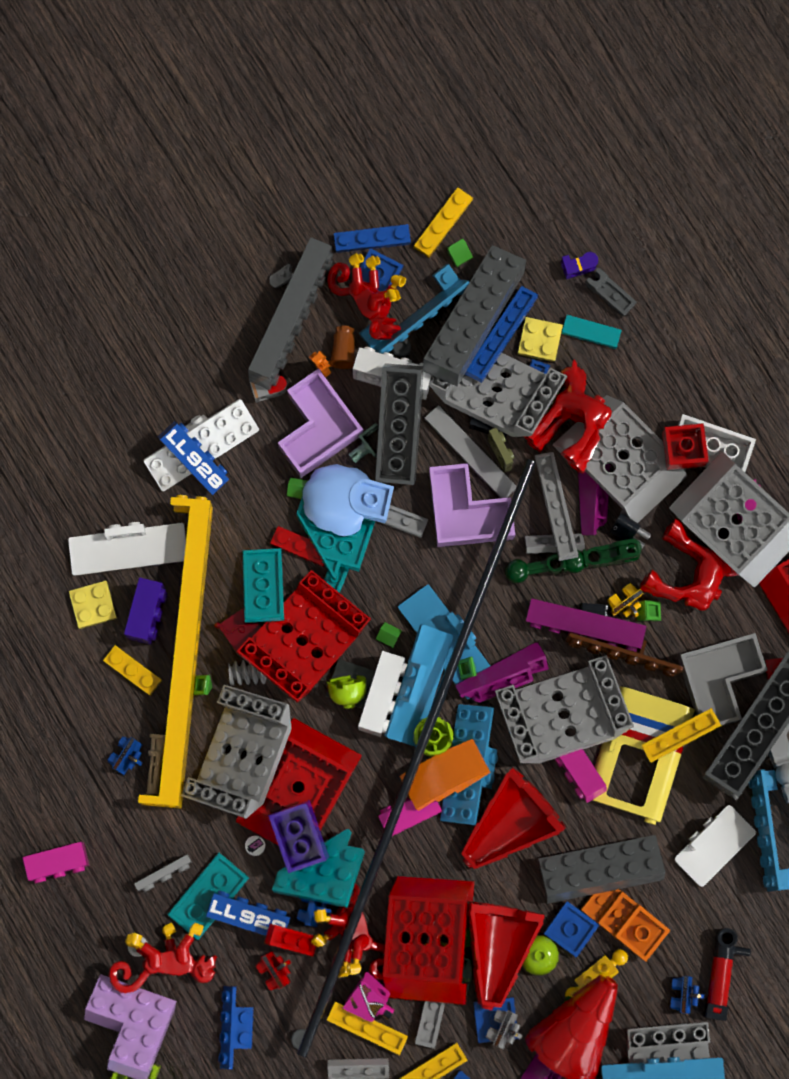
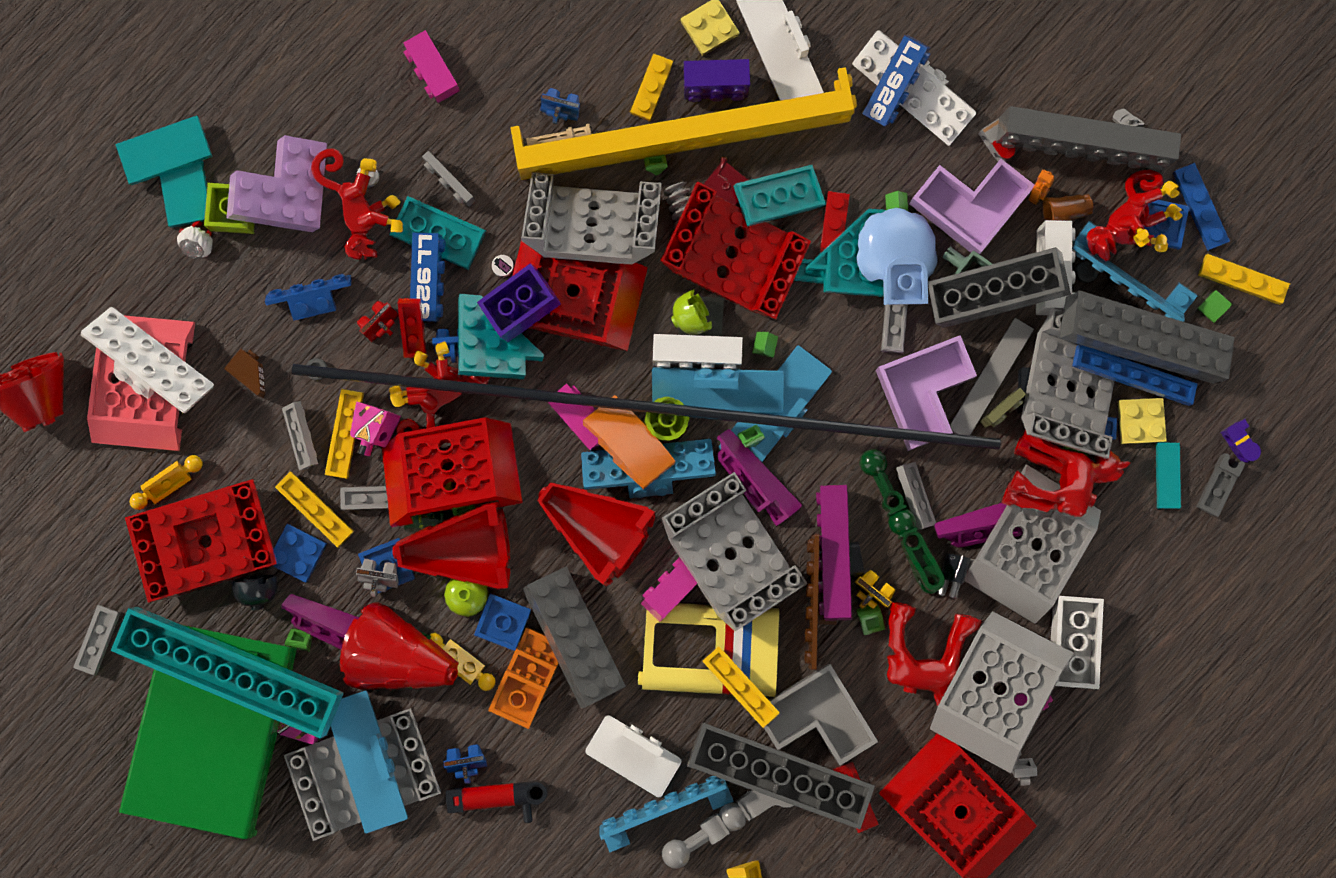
camera: 80 degrees right, 5 degrees up
light grey tile [534,452,578,561] -> none
red brick [662,423,709,470] -> none

